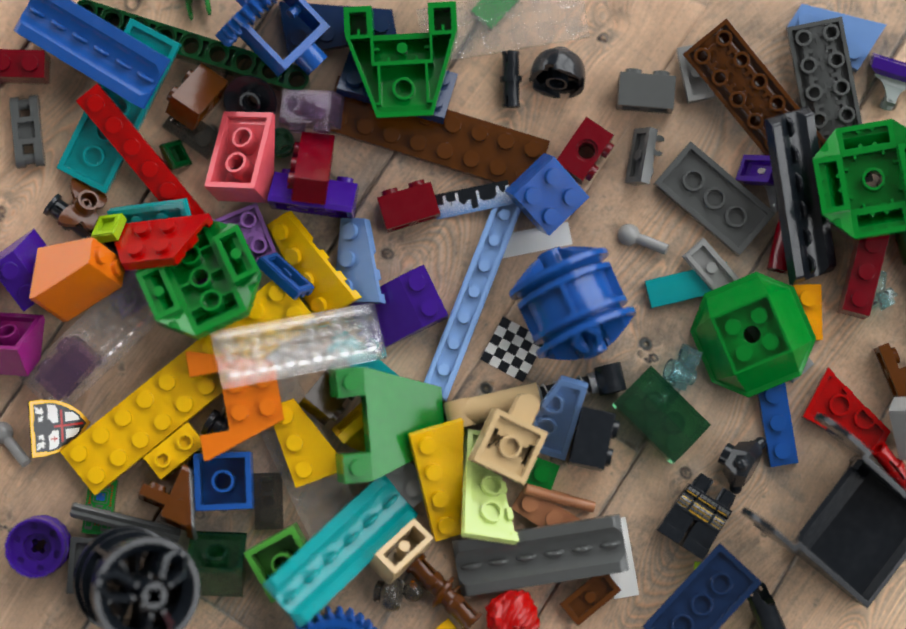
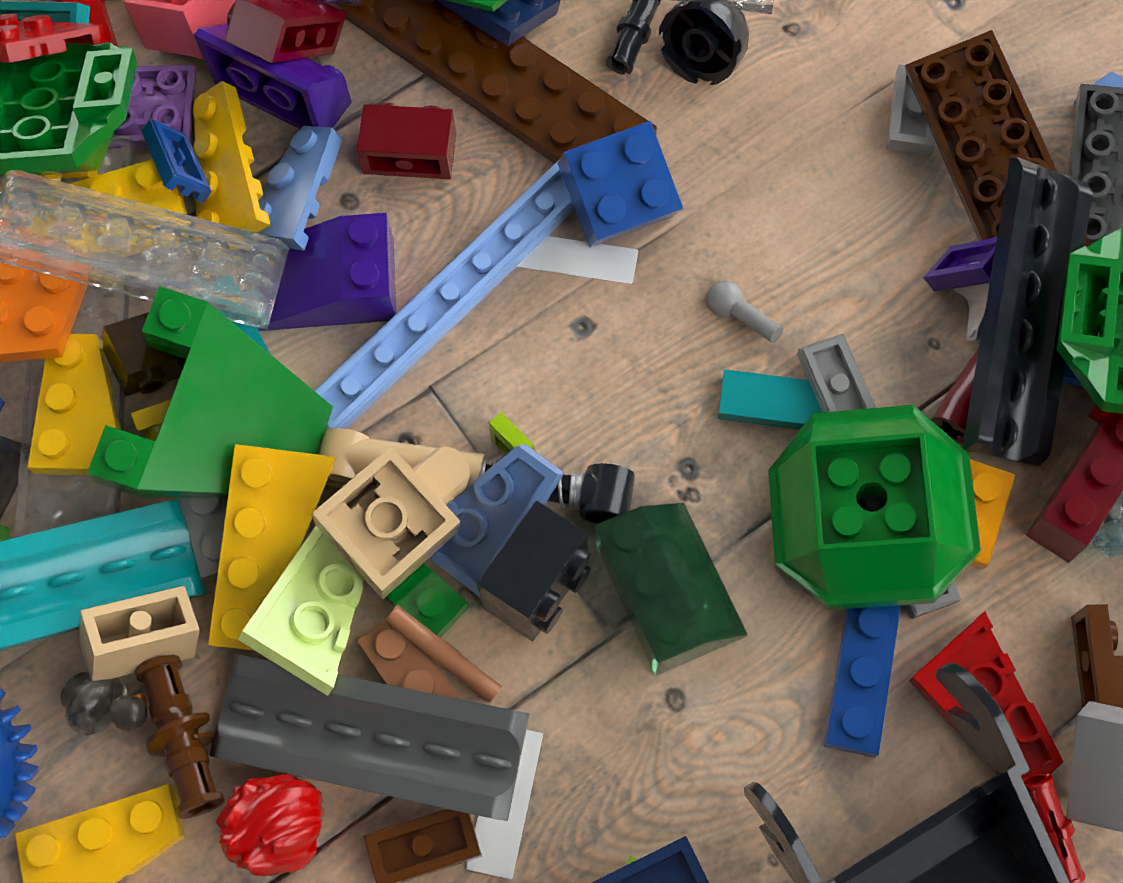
camera: 25 degrees right, 15 degrees down
sticker [435,180,512,220] -> none
sticker [480,317,543,382] -> none
blue wheel [509,246,636,360] -> none
dark red brick [557,117,614,185] -> none
dark grey brick [616,68,676,114] -> none
dark grey plate [625,127,665,185] -> none
dark grey plate [654,141,776,256] -> none
black hips [656,473,736,560] -> none
clear light blue plate [663,343,703,391] -> none
black rock [718,437,767,494] -> none
none -> lime tile [489,411,535,456]

